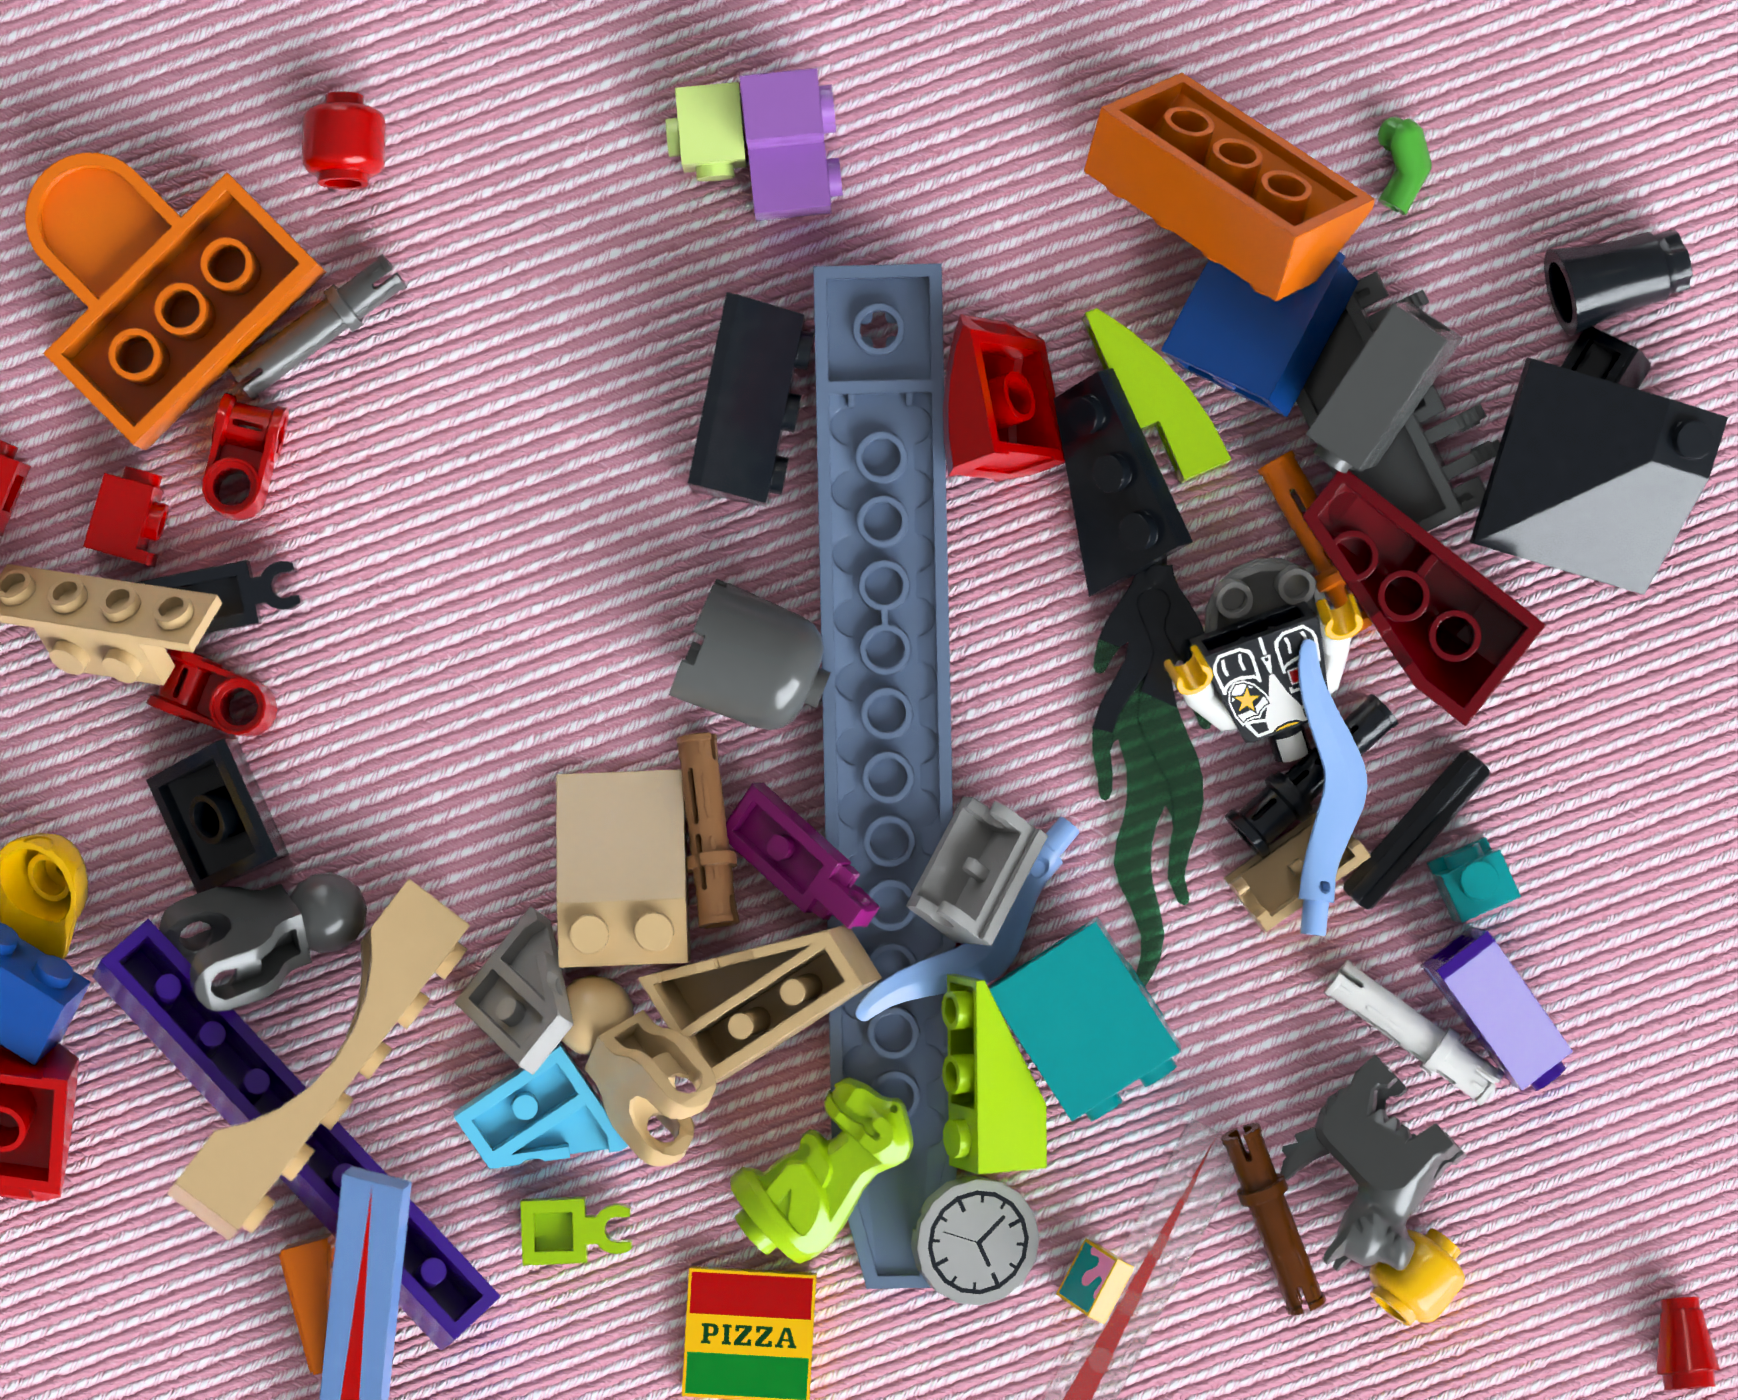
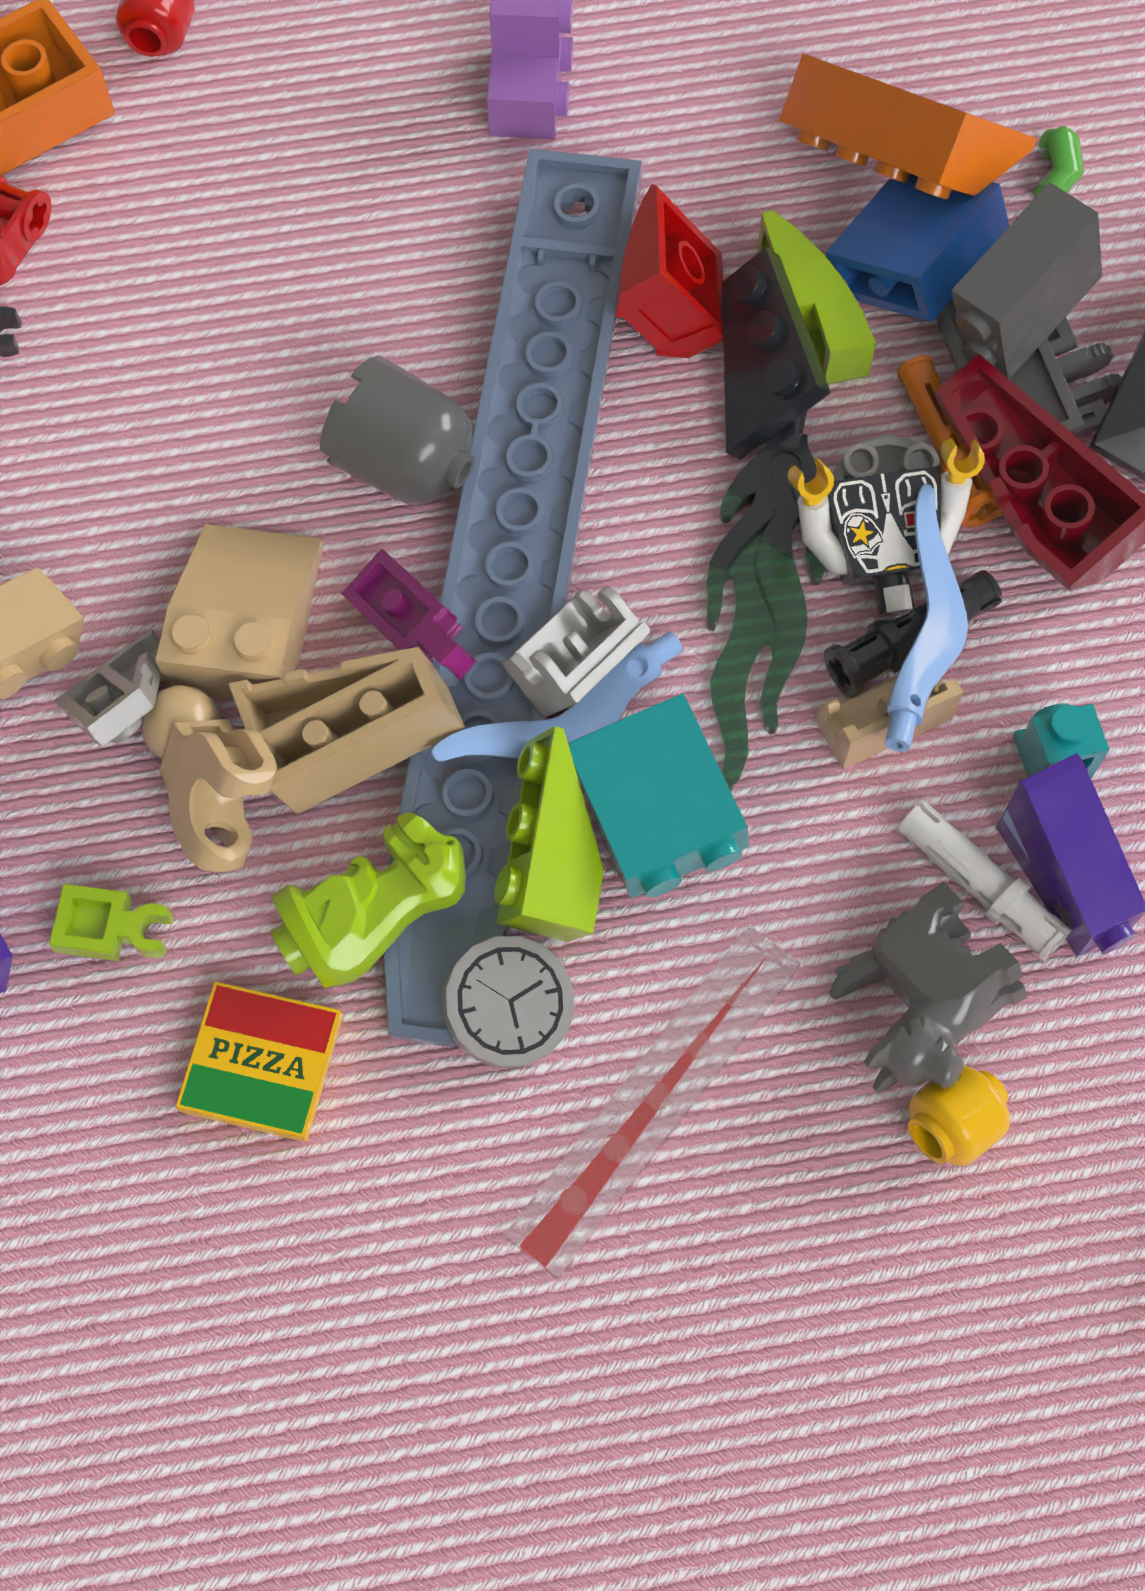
camera: 10 degrees right, 20 degrees down
dark grey pin [229,254,407,400] -> none
medium azure wing [454,1042,628,1169] -> none
yellowish green brick [665,82,747,181] -> none
medium nougat pin [676,732,740,929] -> none
black slope [688,292,815,507] -> none
tile [1056,1238,1134,1324] -> none
reddish brown pin [1221,1123,1326,1315] -> none
black axle [1343,751,1491,910] -> none

